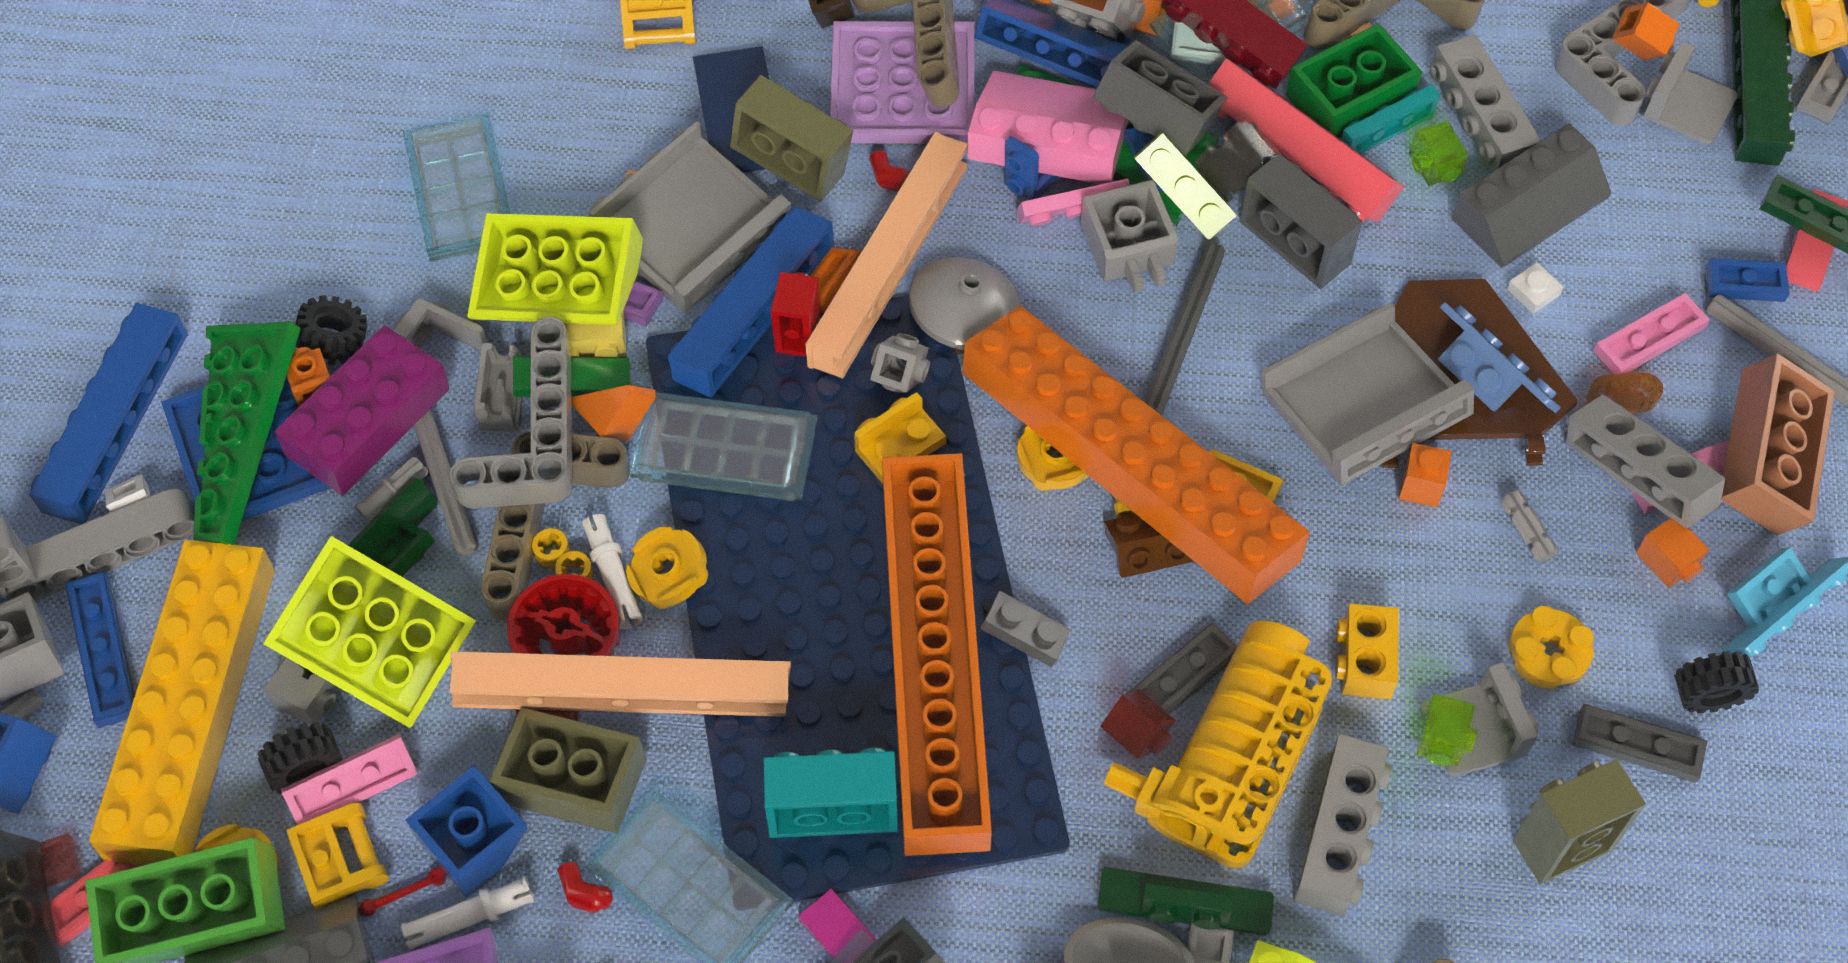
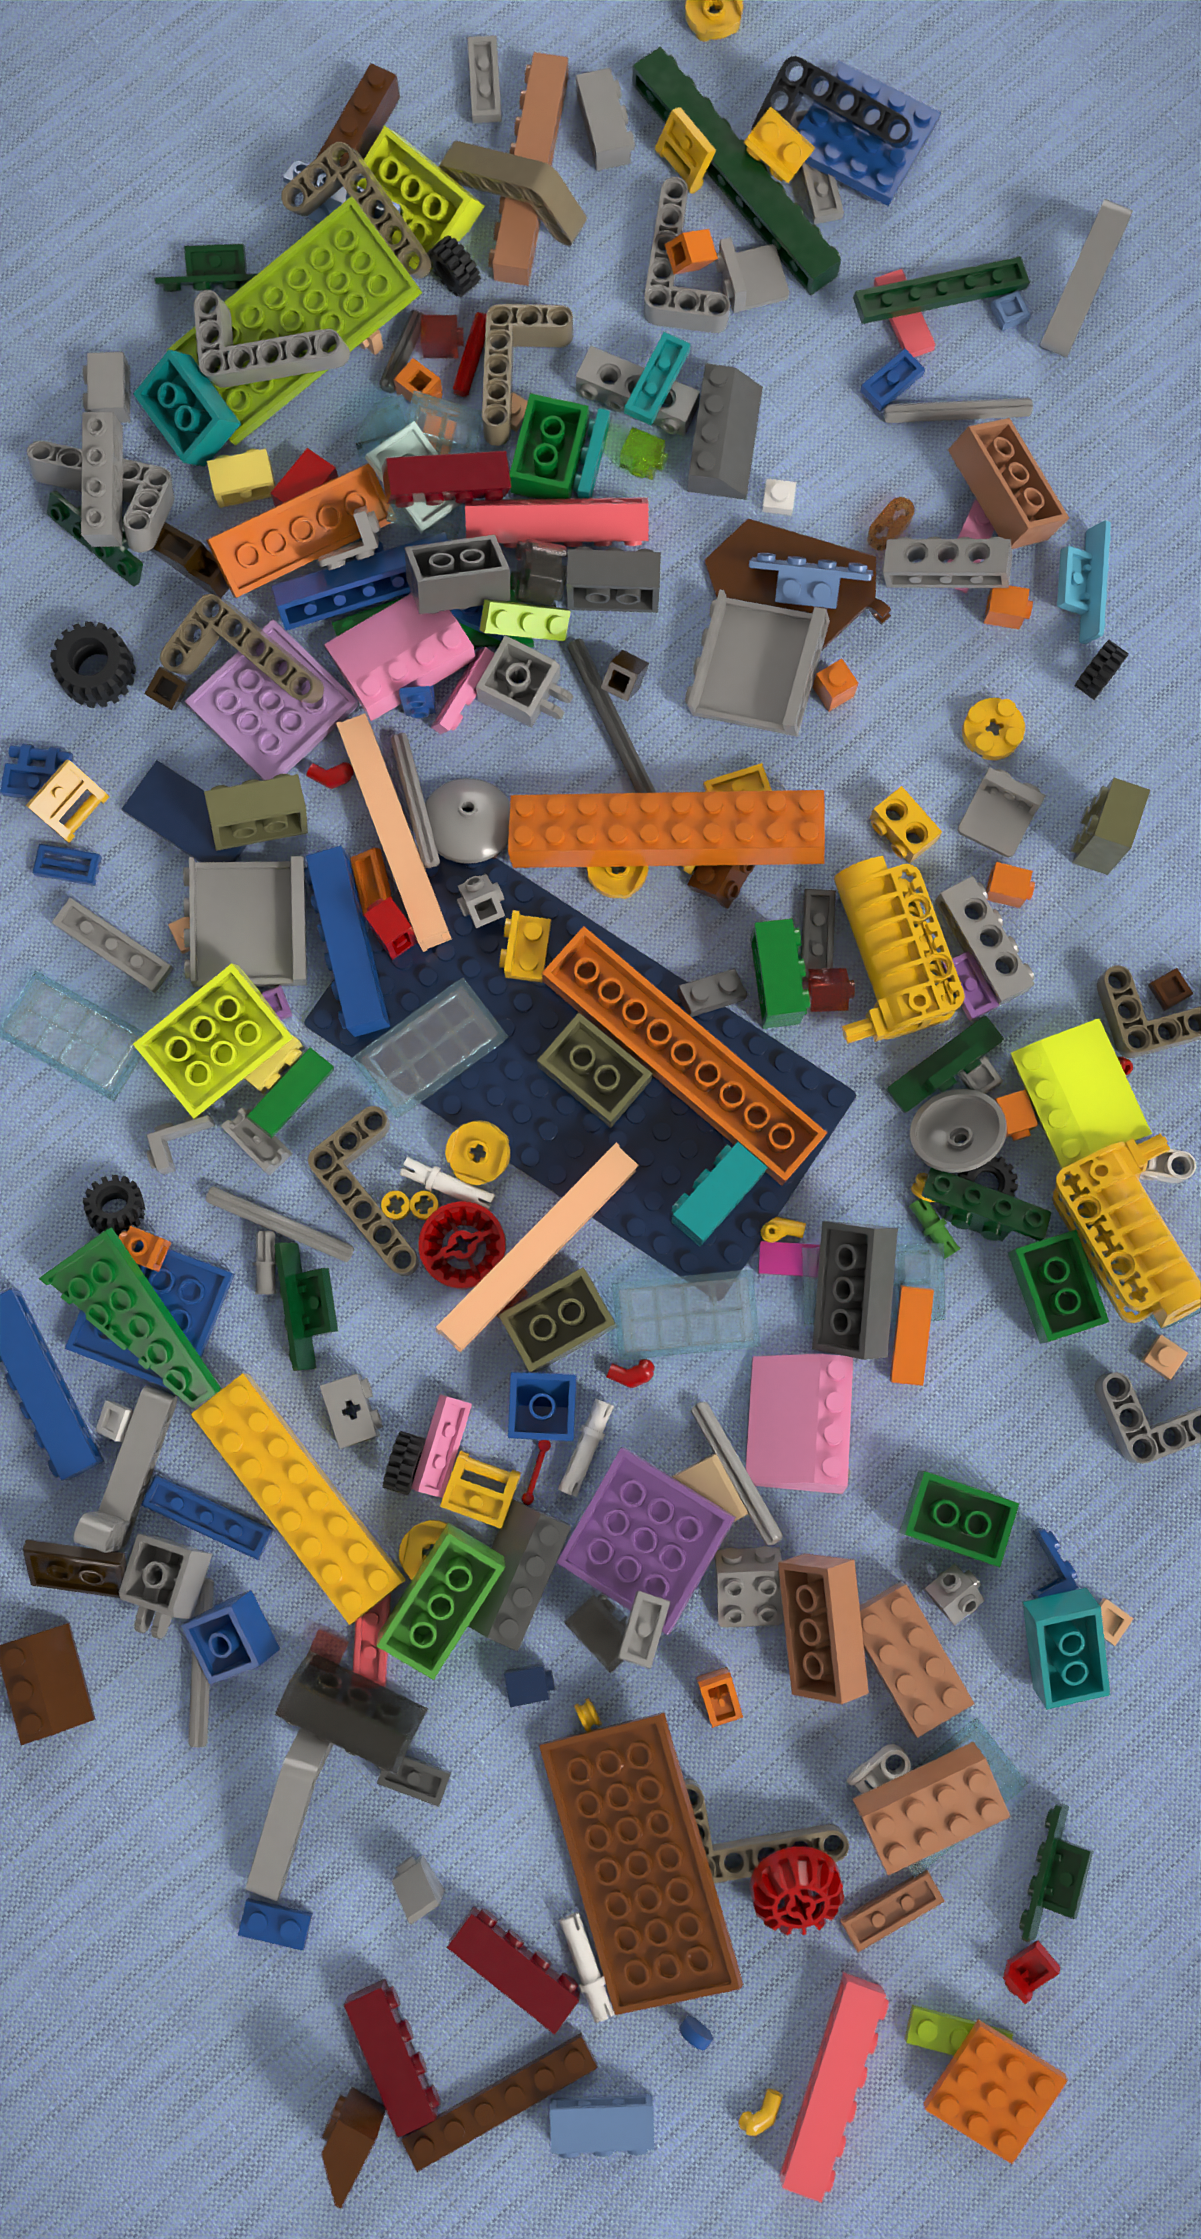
camera: 45 degrees left, 20 degrees up
neon yellow slope [263,536,476,729] -> none
magenta brick [275,325,450,496] -> none
light grey beam [449,317,572,508] -> none
orange slope [572,385,656,442] -> none
clear neon green brick [1416,694,1477,766] -> none
light grey axle [1501,490,1558,562] -> none
dark grey tile [1572,703,1708,783] -> none
bright pink plate [1593,293,1710,379] -> none
none -> blue tile [32,843,102,886]
none -> light grey plate [52,898,173,993]
none -> light grey axle [391,733,440,868]
none -> olive brick [537,1013,652,1128]
none -> dark brown brick [600,650,649,702]
none -> teal plate [624,332,691,426]
none -> green brick [750,918,810,1029]
none -> yellow arm [761,1217,806,1243]
none -> medium lavender plate [942,951,999,1021]
none -> orange brick [986,862,1035,908]

